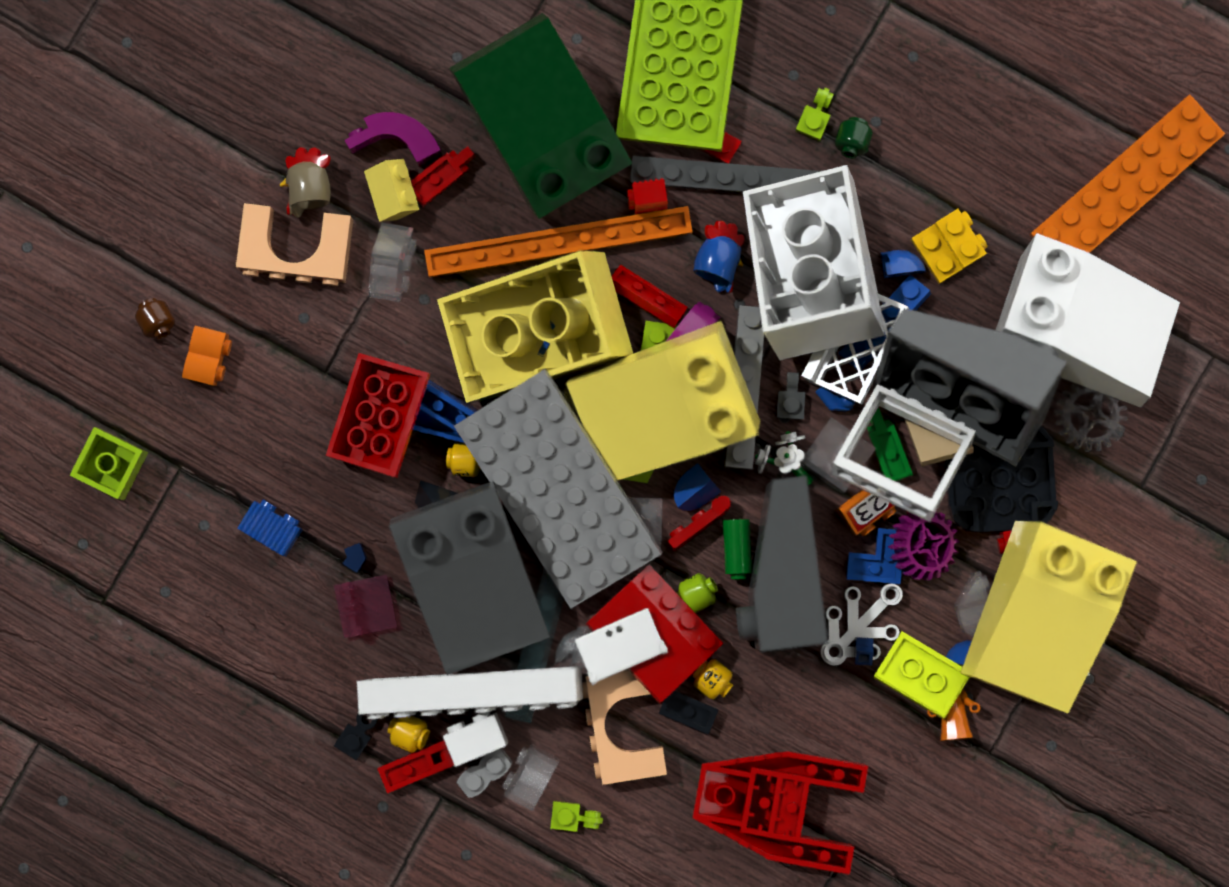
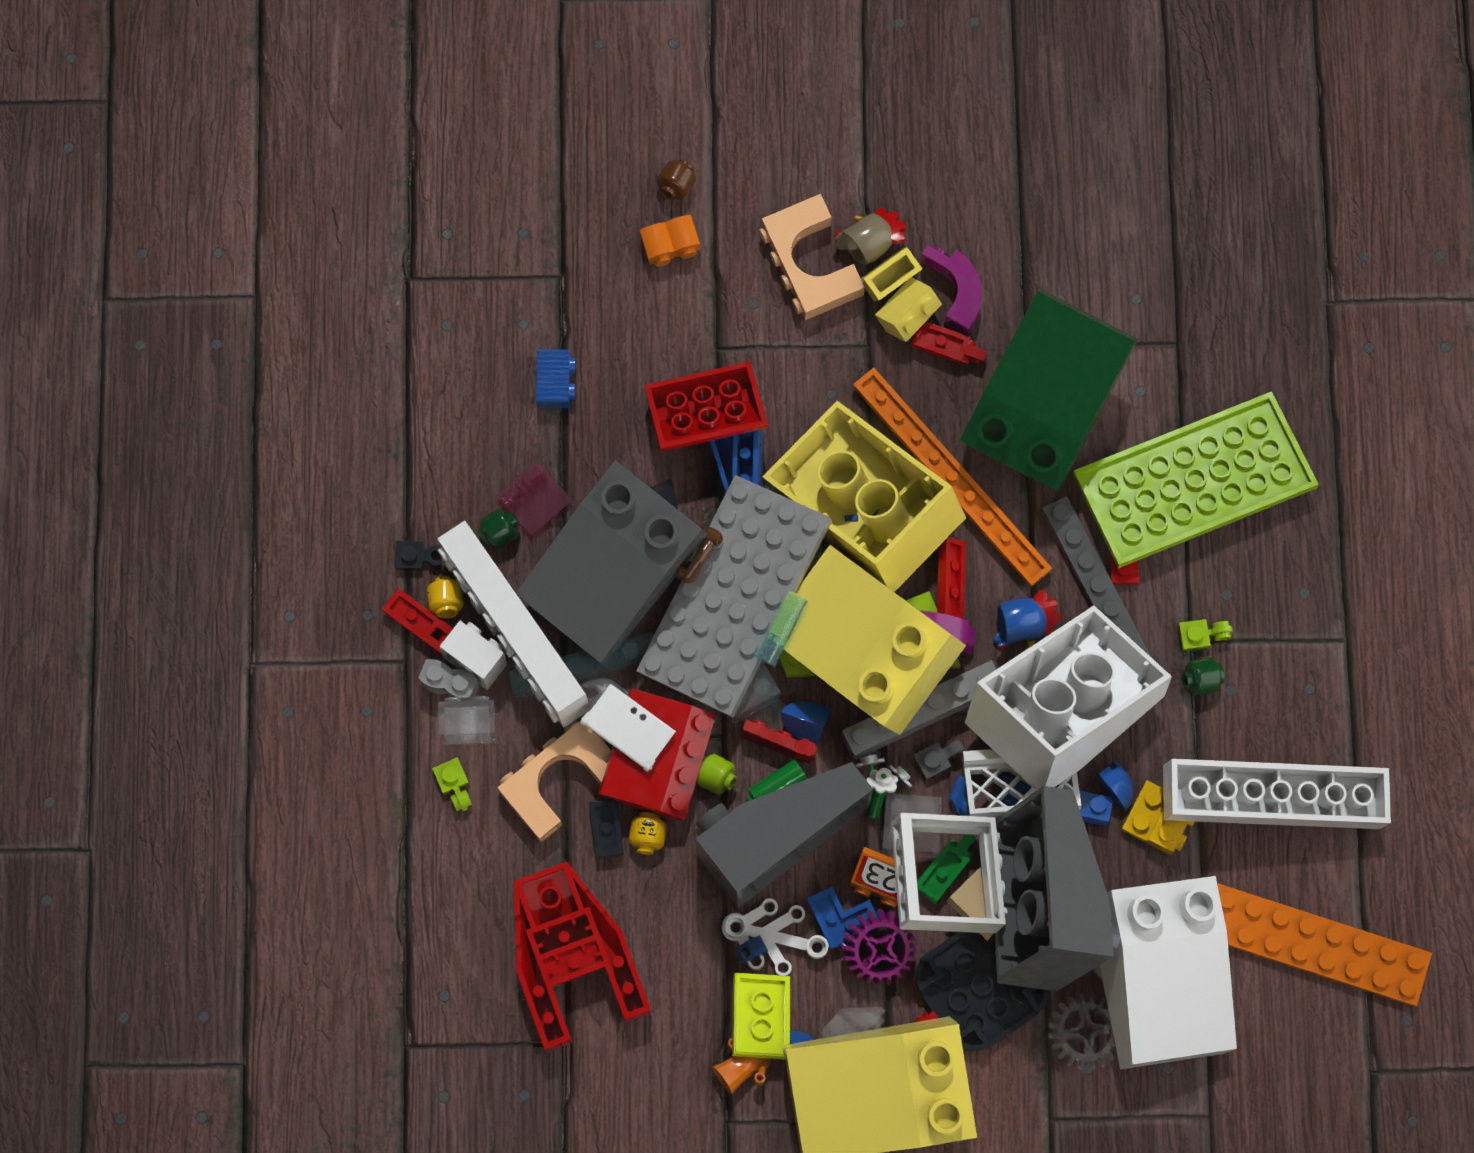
camera: 60 degrees right, 10 degrees down
lime brick [70,427,149,500] -> none
dark blue piece [343,543,367,573] -> none
clear brick [368,223,417,302] -> none
yellow head [446,442,481,477] -> none
red brick [627,177,668,215] -> none
none -> dark green head [478,508,520,549]
none -> reddish brown arm [676,527,723,583]
none -> clear light blue piece [756,591,808,667]
none -> light yellow piece [861,247,922,302]
none -> white brick [1163,759,1391,829]

